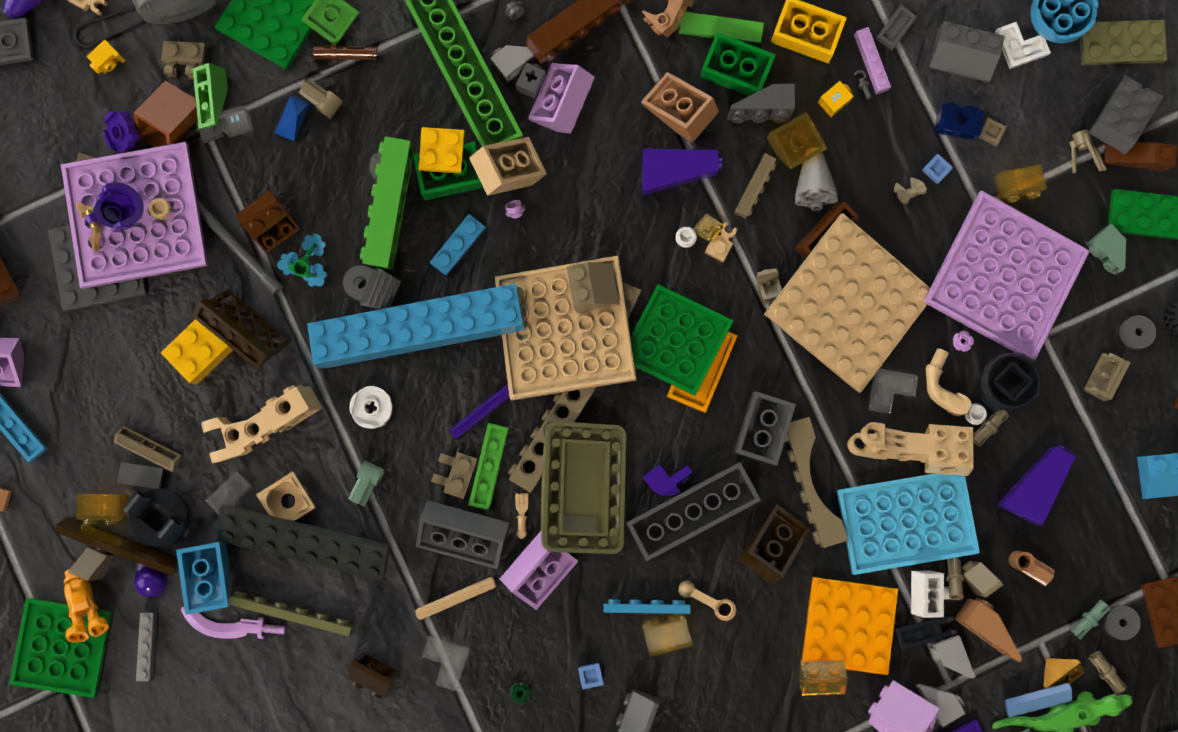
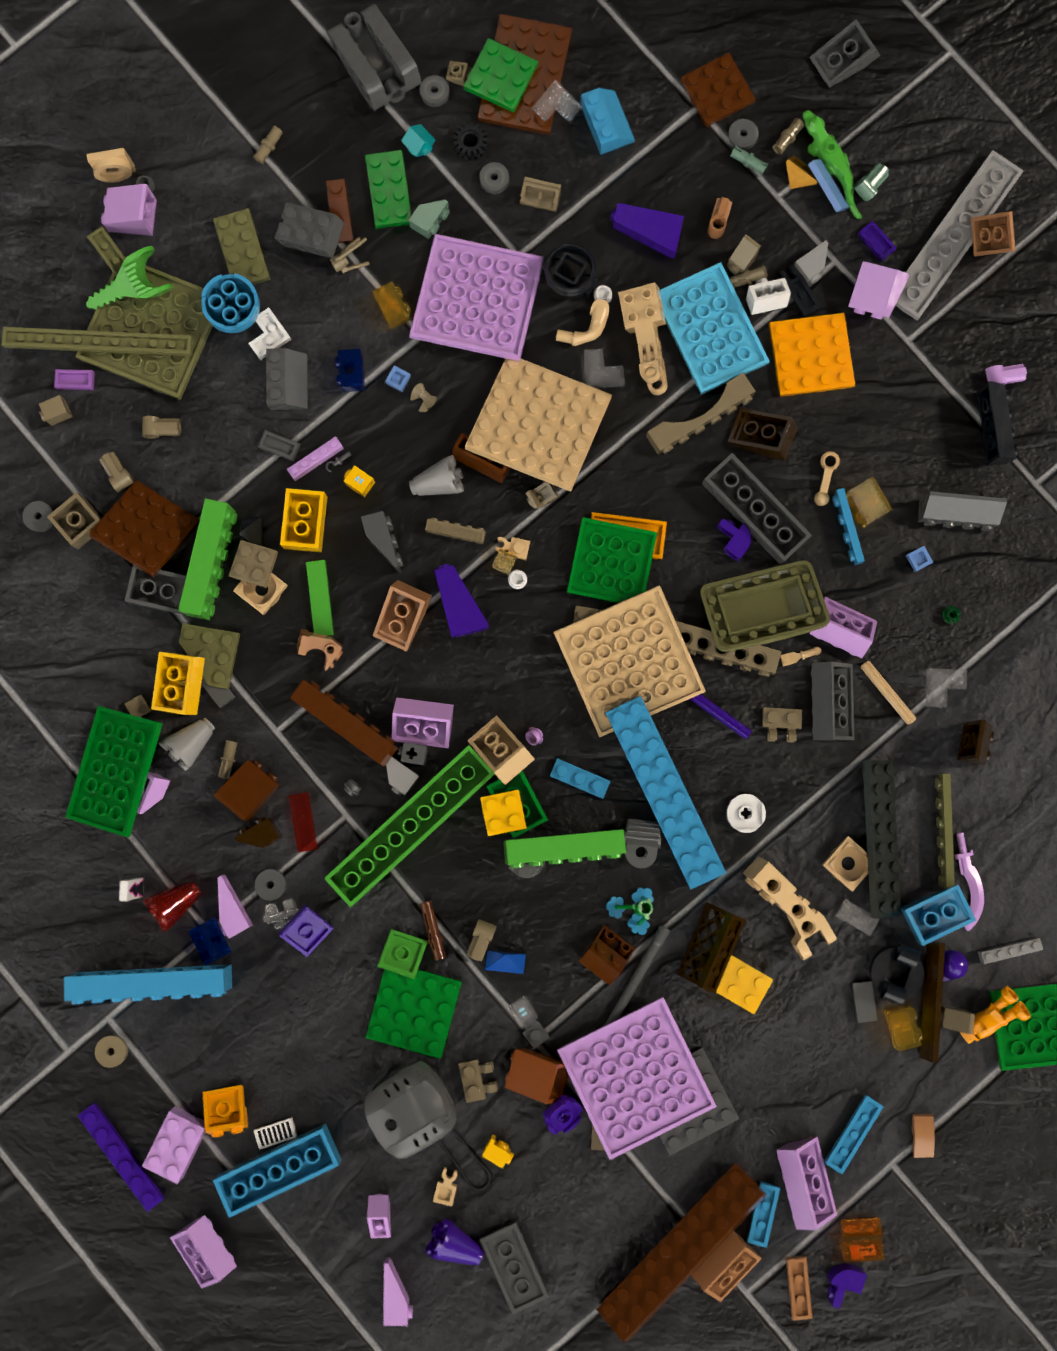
camera: 105 degrees left, 0 degrees up
dark purple helmet [75,182,144,252] -> none
dark tan piece [114,426,182,472] -> none
tan tile [148,198,172,220] -> none
bright green slope [193,63,228,130] -> none
sand green piece [348,461,385,507] -> none
bright green tile [468,423,509,510] -> none
dark tan slope [567,262,619,313] -> none
green brick [700,32,775,96] -> none
dark grey slope [734,391,796,466] -> none
clear yellow slope [767,112,828,170] -> none
clear yellow brick [799,660,847,695] -> none
light grey slope [916,684,966,727] -> none
lavender plate [953,331,974,352] -> none
medium nougat slope [954,598,1022,662] -> none
dark tan pin [973,409,1009,447] -> none
dark tan tile [978,117,1007,146] -> none

